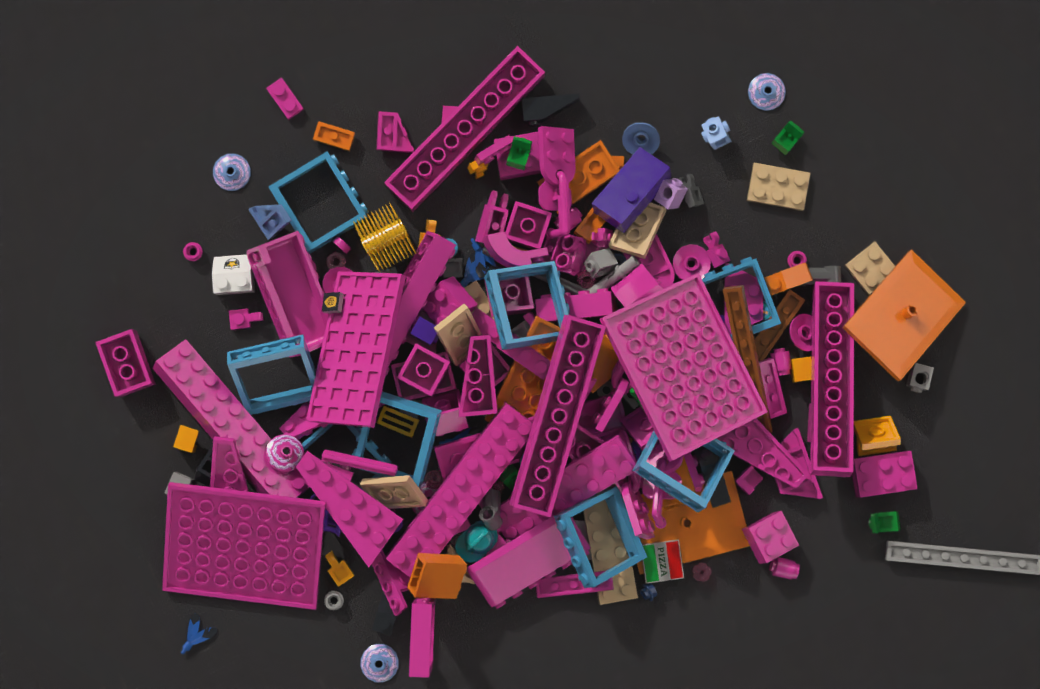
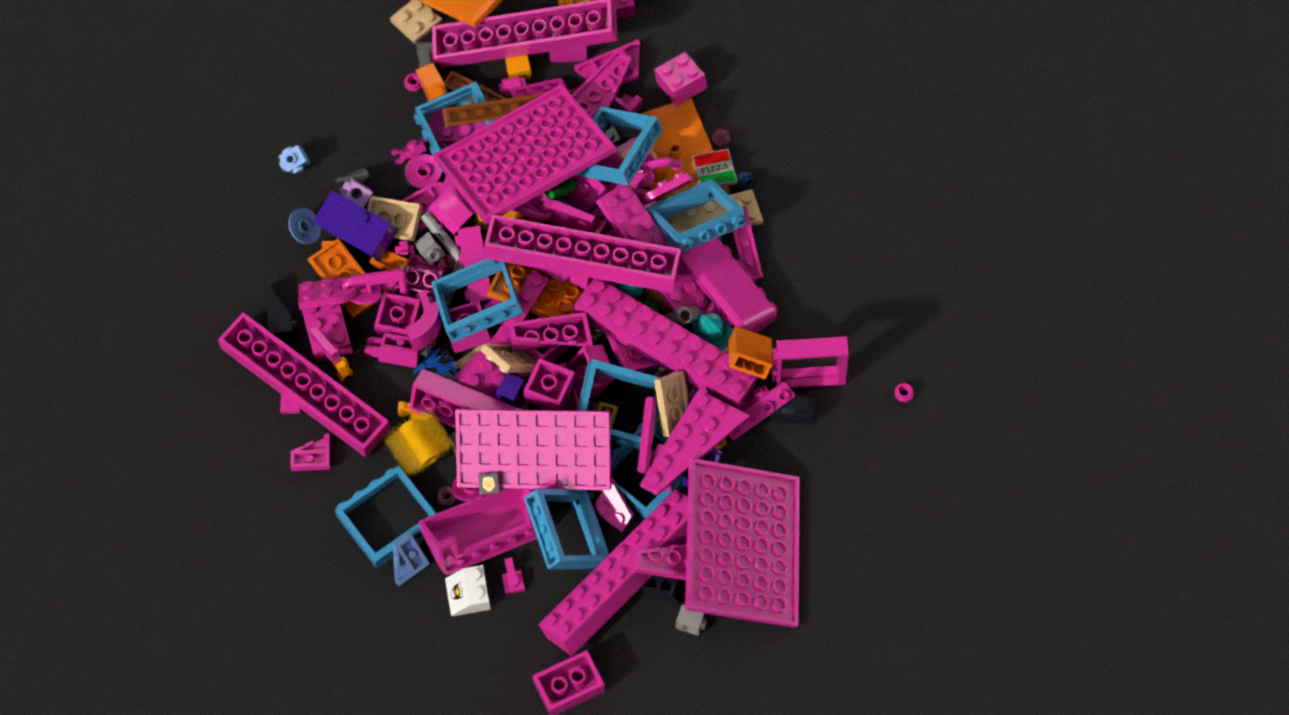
camera: 90 degrees left, 20 degrees down
light orange panel [173,425,199,453] -> none
blue piece [181,613,217,654] -> none
dark pink plate [183,242,203,261] -> none
dish [213,154,251,191] -> none
dish [265,434,304,473] -> none
dark pink plate [266,77,304,120] -> none
orange plate [313,121,355,152] -> none
light grey plate [324,591,344,610] -> none
light orange plate [325,551,355,587] -> none
dark pink tile [332,237,351,254] -> none
dish [360,644,399,682] -> none
green bracket [506,136,532,170] -> none
tan plate [747,163,810,211] -> none
dish [748,73,786,111] -> none
dark pink brick [769,557,800,580] -> none
green bracket [771,121,804,155] -> none
dark pink dish [790,314,812,352] -> none

